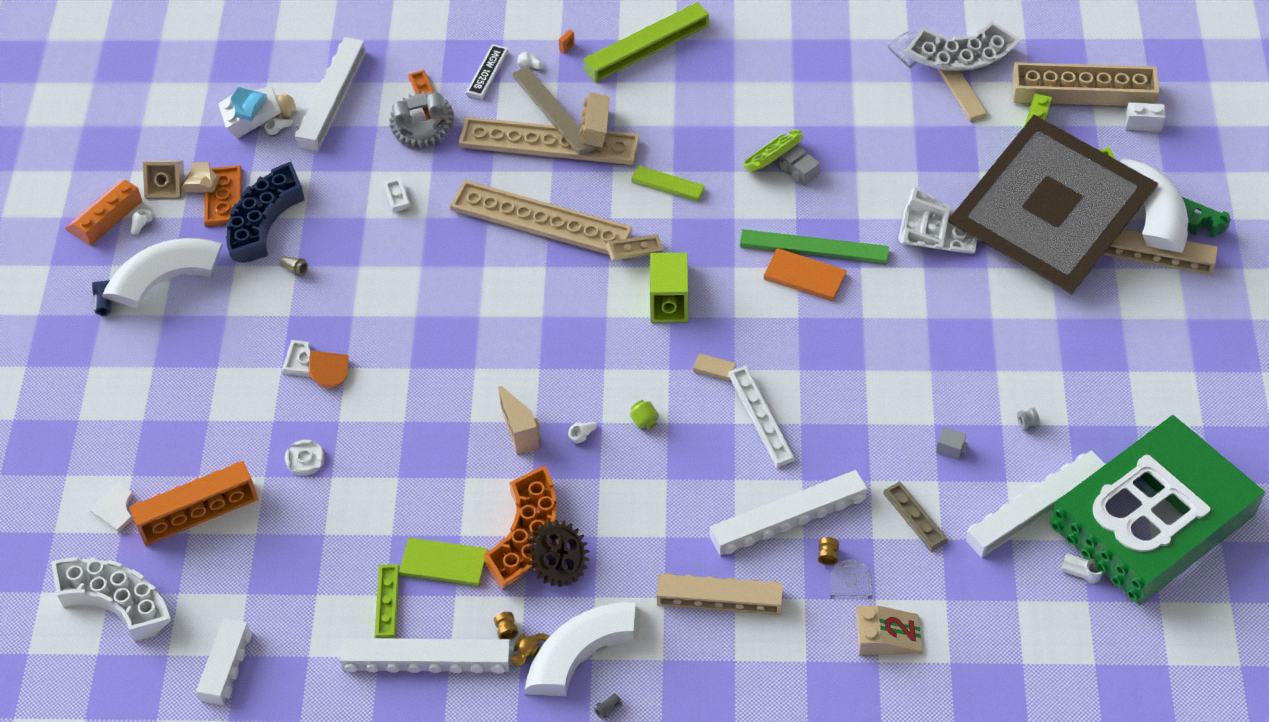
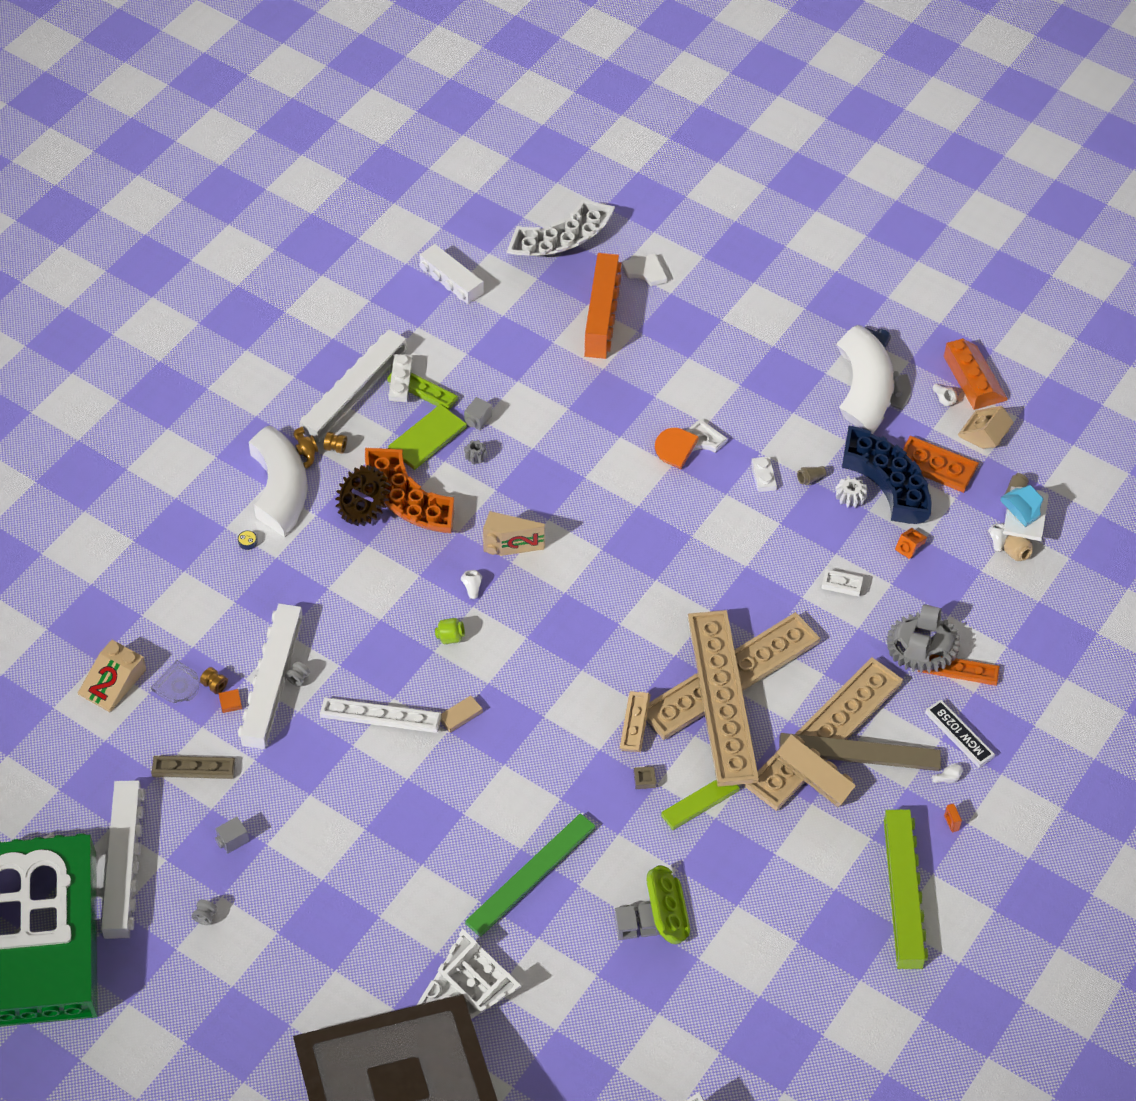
camera: 120 degrees right, 0 degrees up
tan slope [180,162,219,193] -> none
white tile [285,440,325,476] -> none
white brick [295,37,366,152] -> none
dark grey pin [594,693,622,719] -> none
lime slope [650,252,688,323] -> none
tan brick [657,573,783,615] -> none
orange tile [763,248,847,301] -> none
none -> orange tile [218,689,242,713]
none -> tile [238,530,257,550]
none -> light grey wheel [285,661,310,687]
none -> white plate [388,354,413,402]
none -> light grey brick [464,397,492,430]
none -> light grey gear [464,440,487,465]
none -> dark tan plate [633,766,656,789]
none -> tan plate [688,610,759,787]
none -> white plate [751,457,777,492]
none -> white gear [835,476,867,508]
none -> orange bracket [895,528,927,559]
none -> dark tan cone [1004,473,1029,495]

